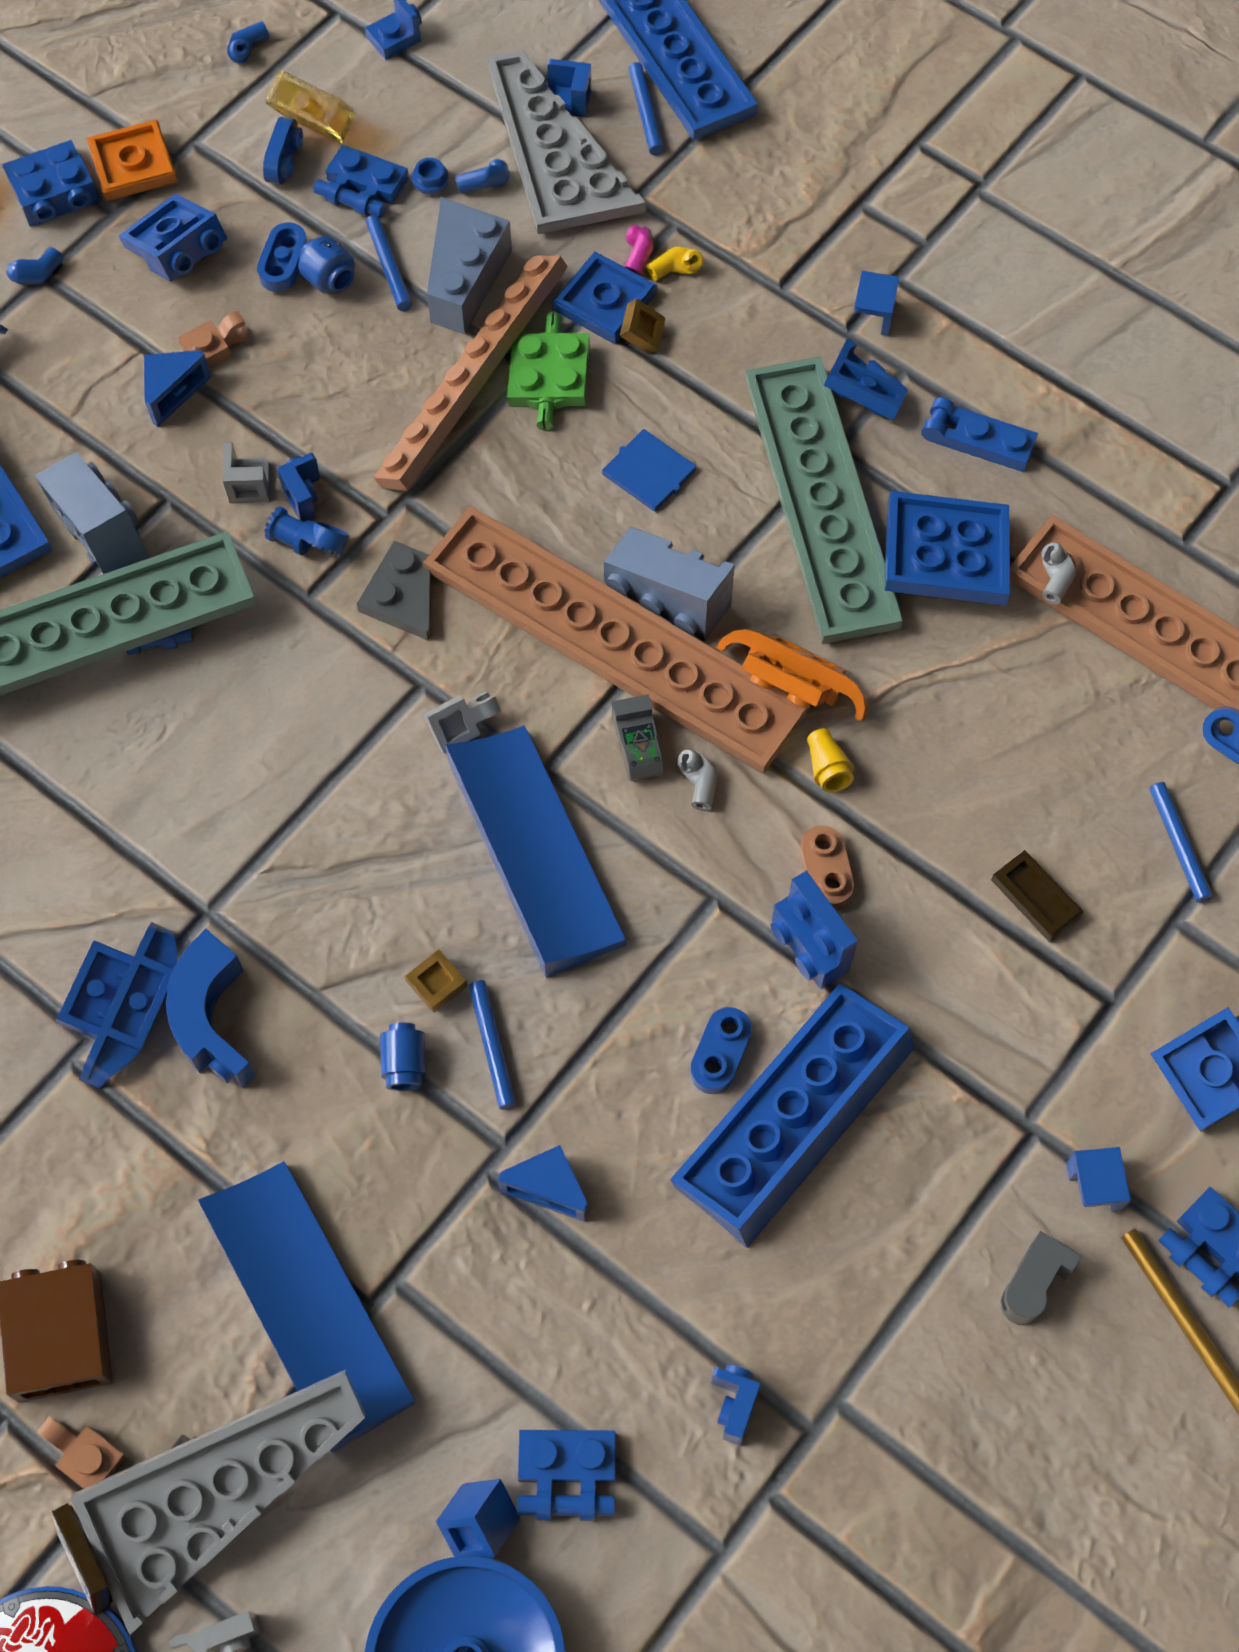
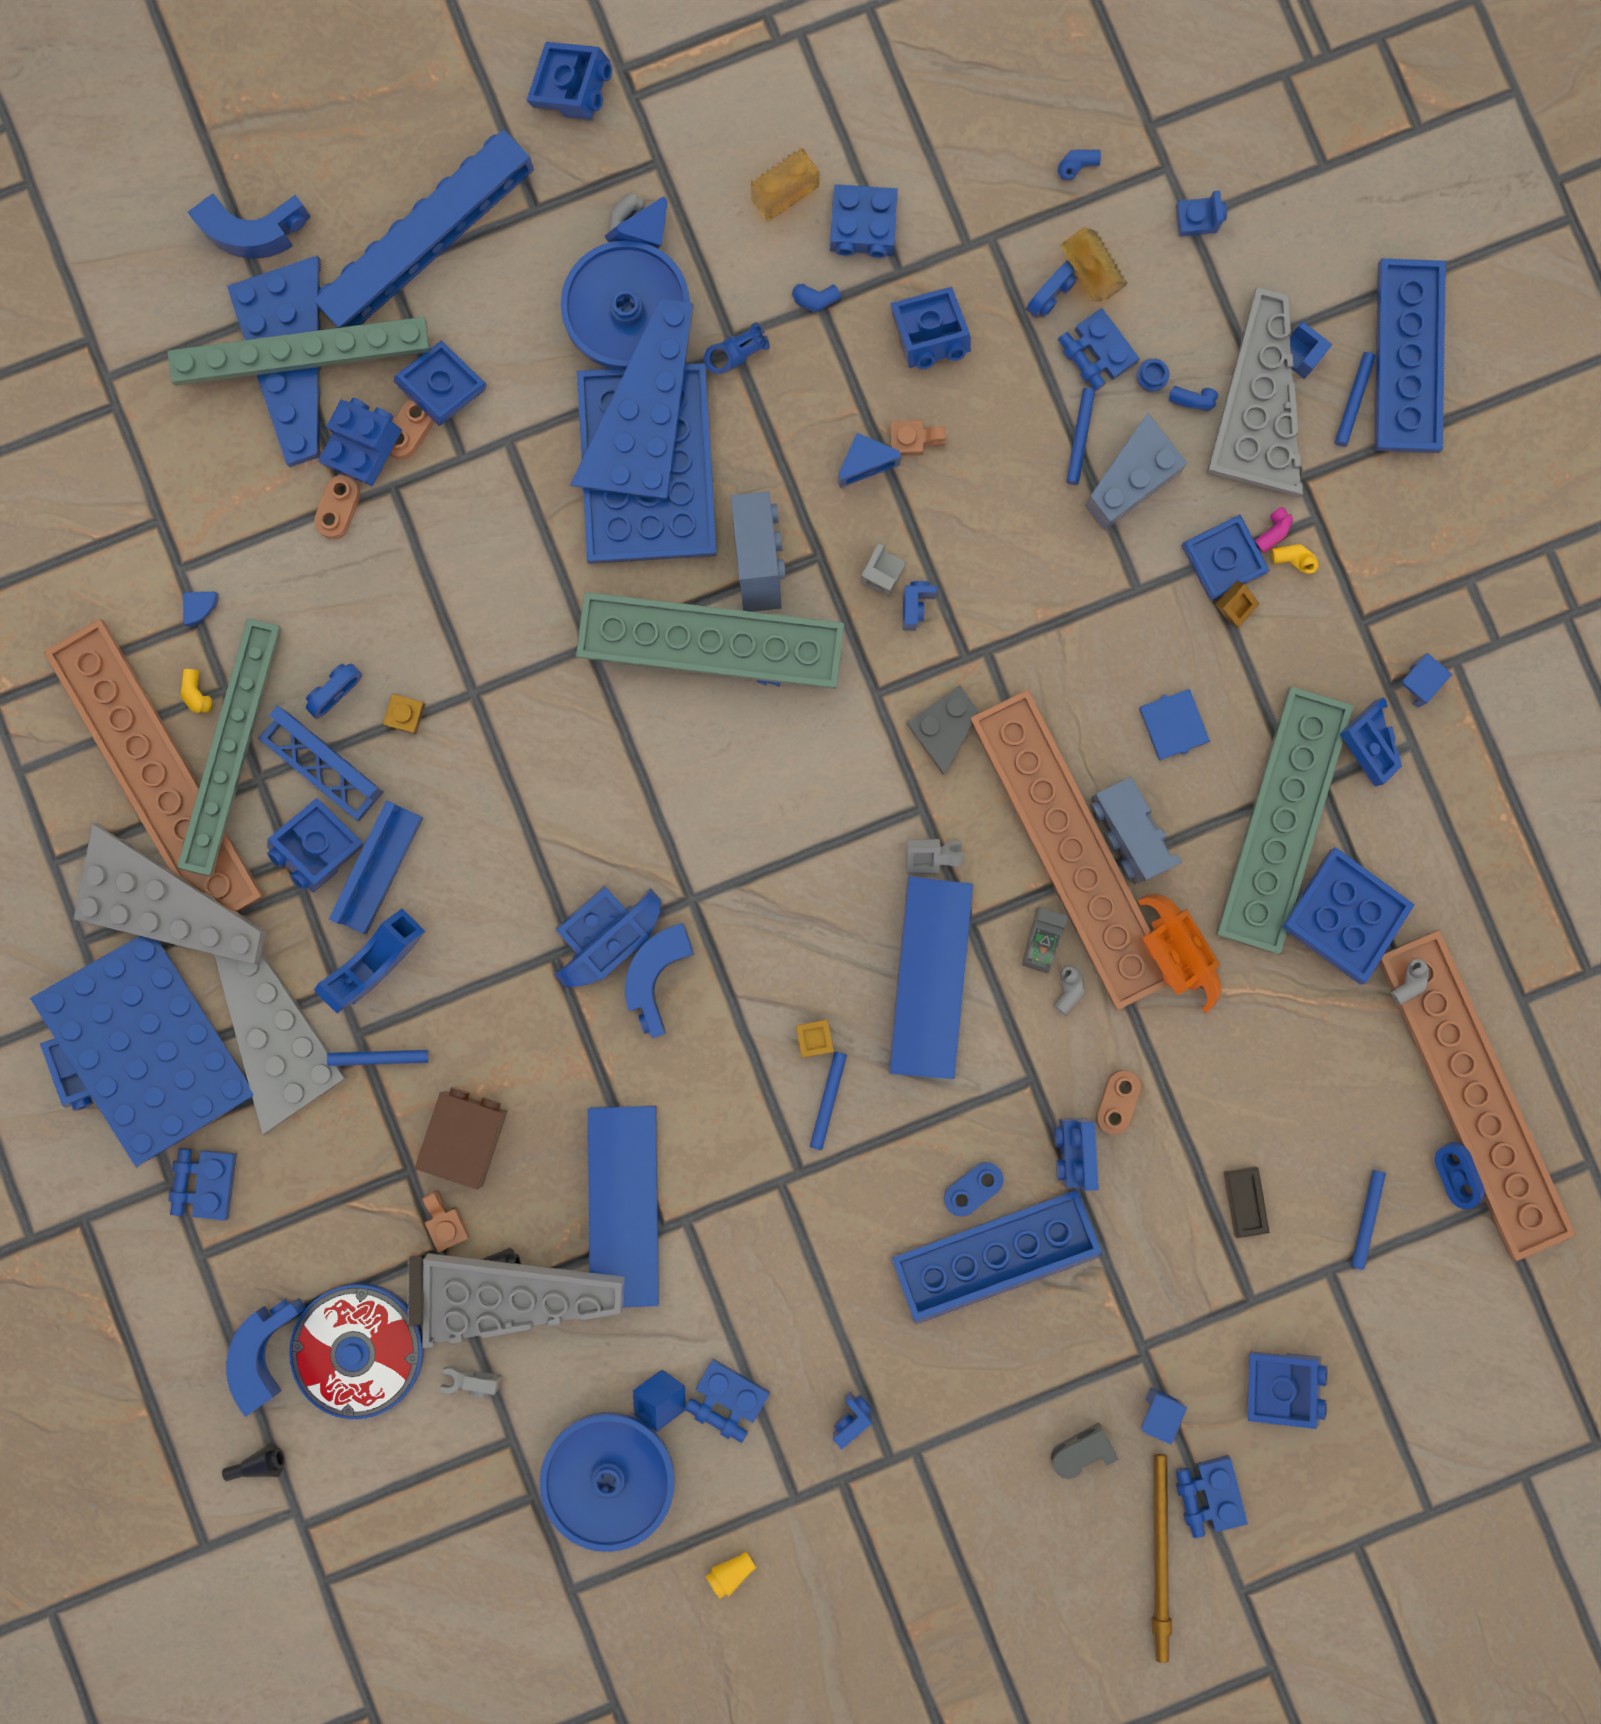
camera: 30 degrees right, 20 degrees up
orange plate [86,119,178,201] -> none
blue plate [257,222,307,292] -> none
blue connector [264,506,349,556] -> none
blue head [298,236,355,294] -> none
nougat plate [373,255,568,491] -> none
blue brick [380,1022,426,1091] -> none
blue slope [497,1145,588,1222] -> none
bright green plate [507,313,591,430] -> none
yellow cone [807,728,854,793] -> none
blue plate [921,397,1038,472] -> none

